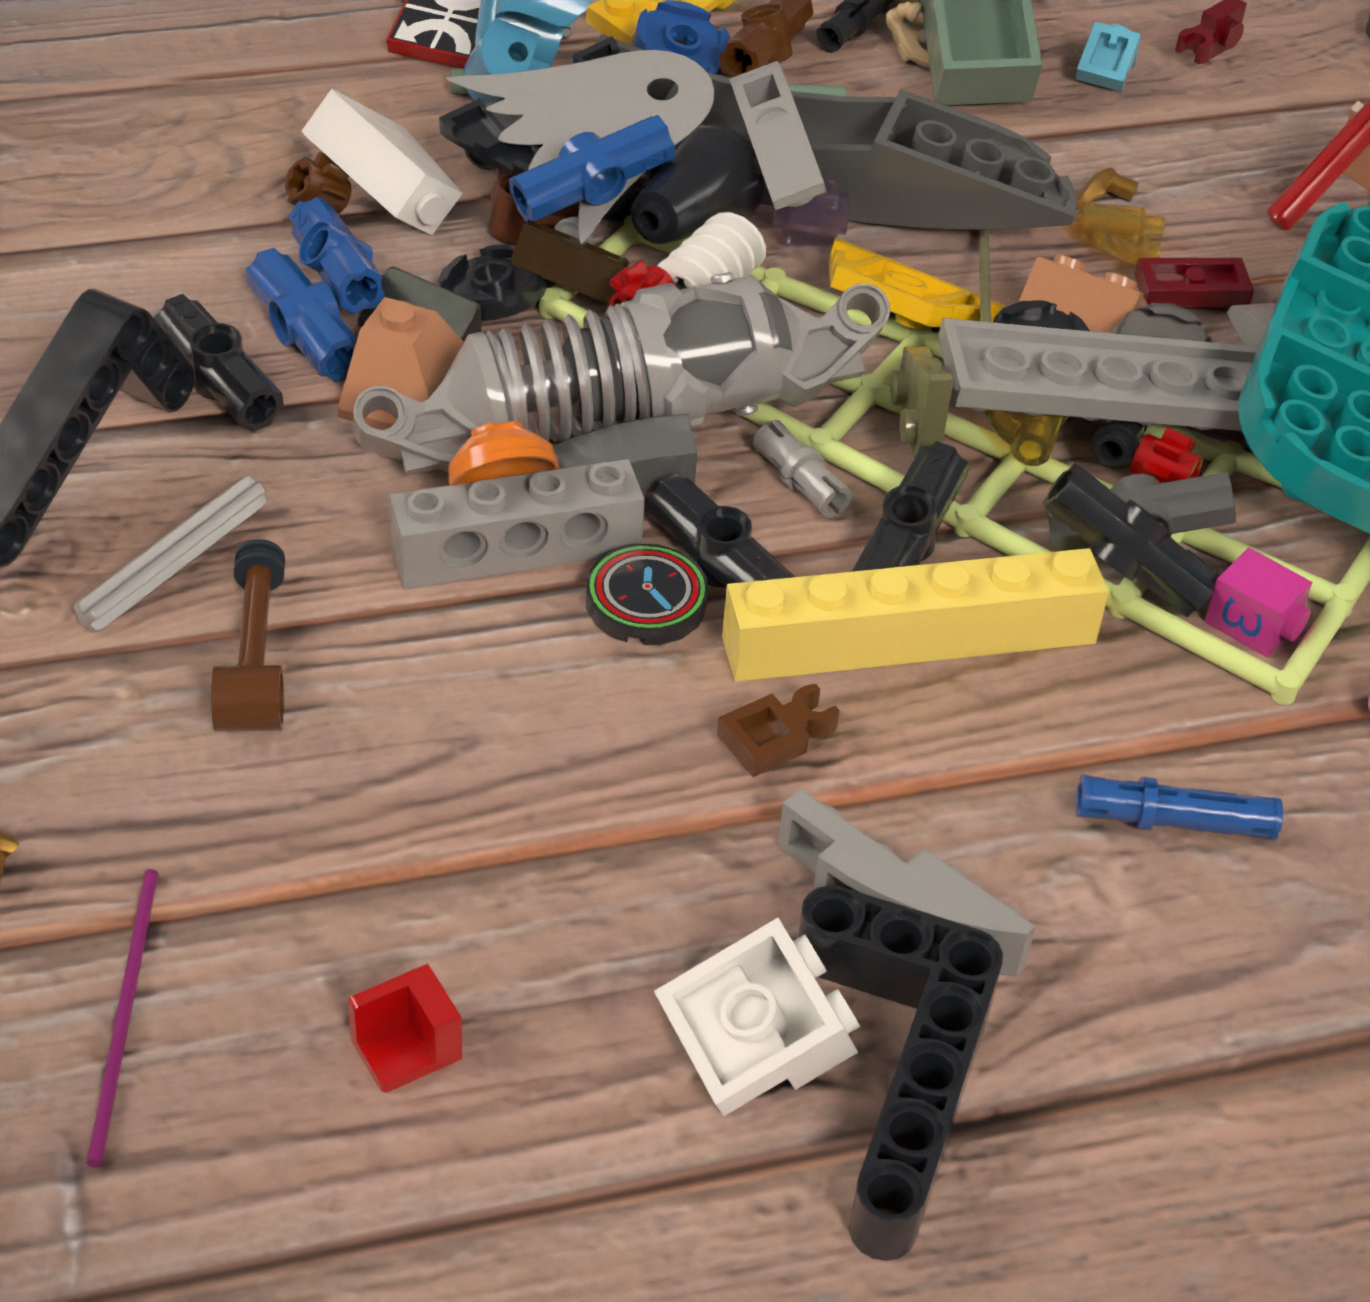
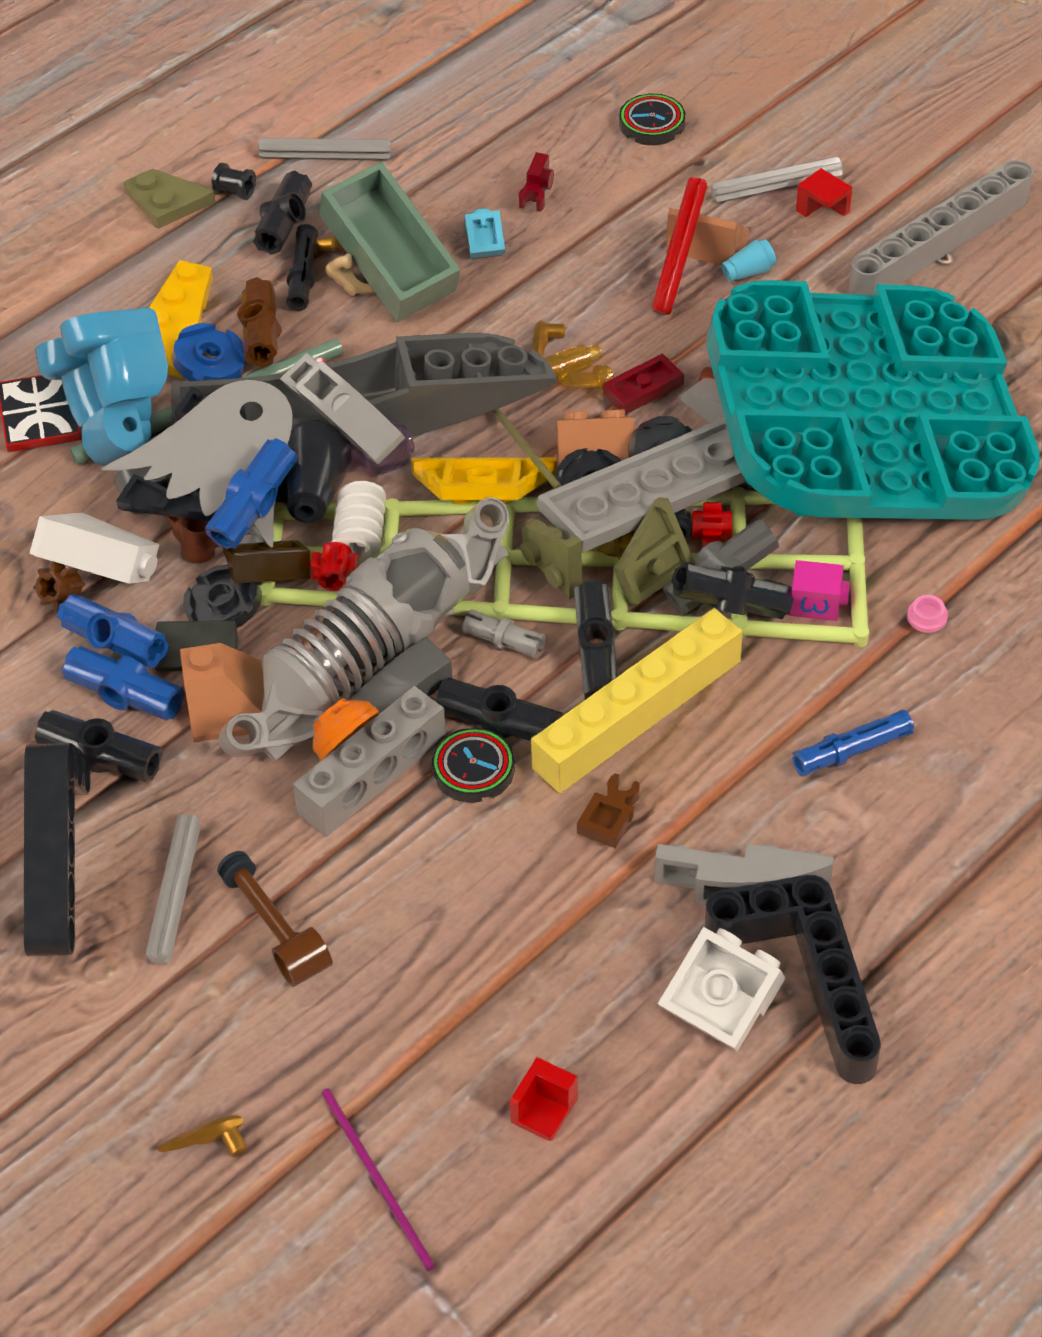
camera: 25 degrees left, 5 degrees up
none -> olive wing [614,497,695,605]

